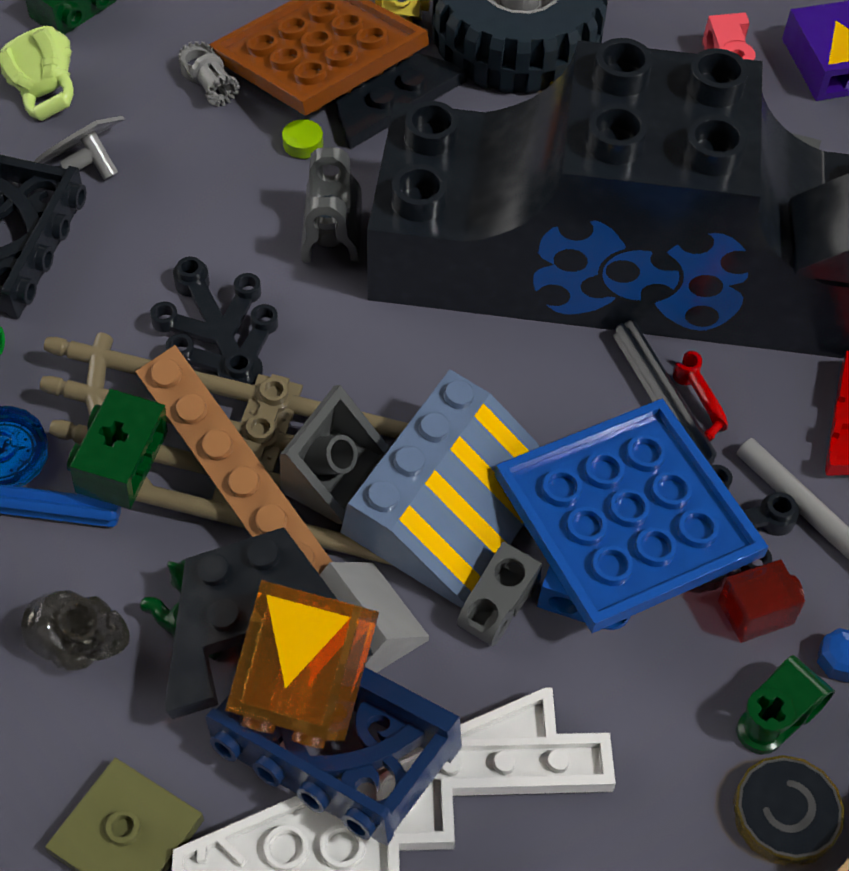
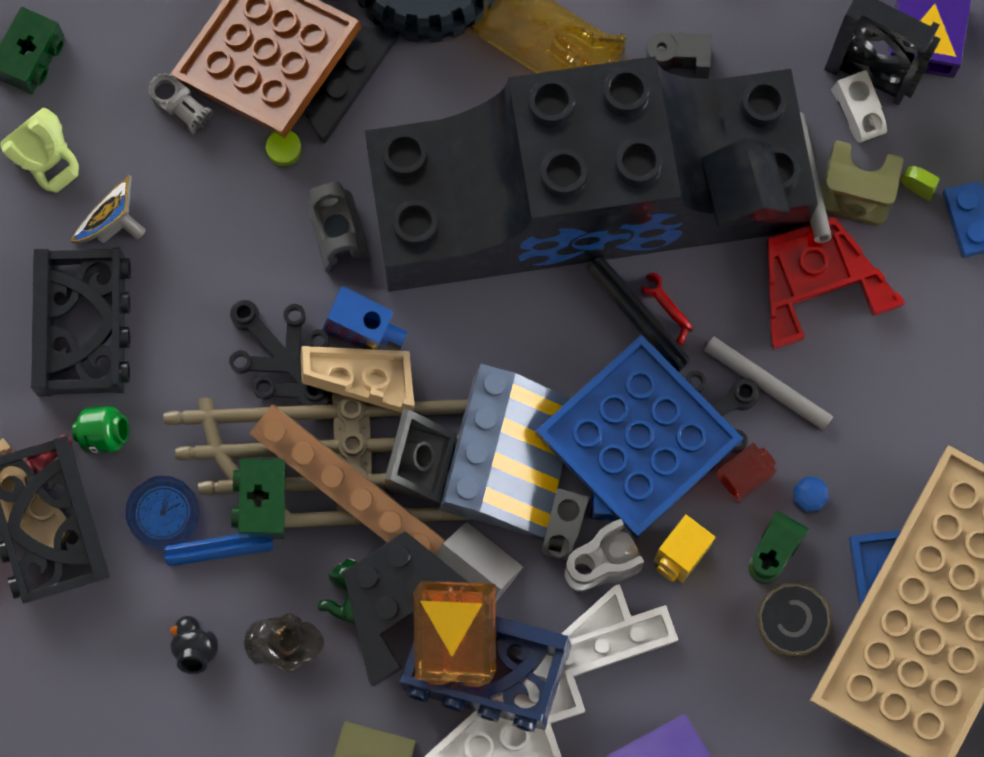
camera: 15 degrees left, 20 degrees up
none -> tan wing [300,346,415,413]
none -> blue torso [322,286,408,351]
none -> light grey piece [564,519,644,593]
none -> yellow brick [653,514,716,584]

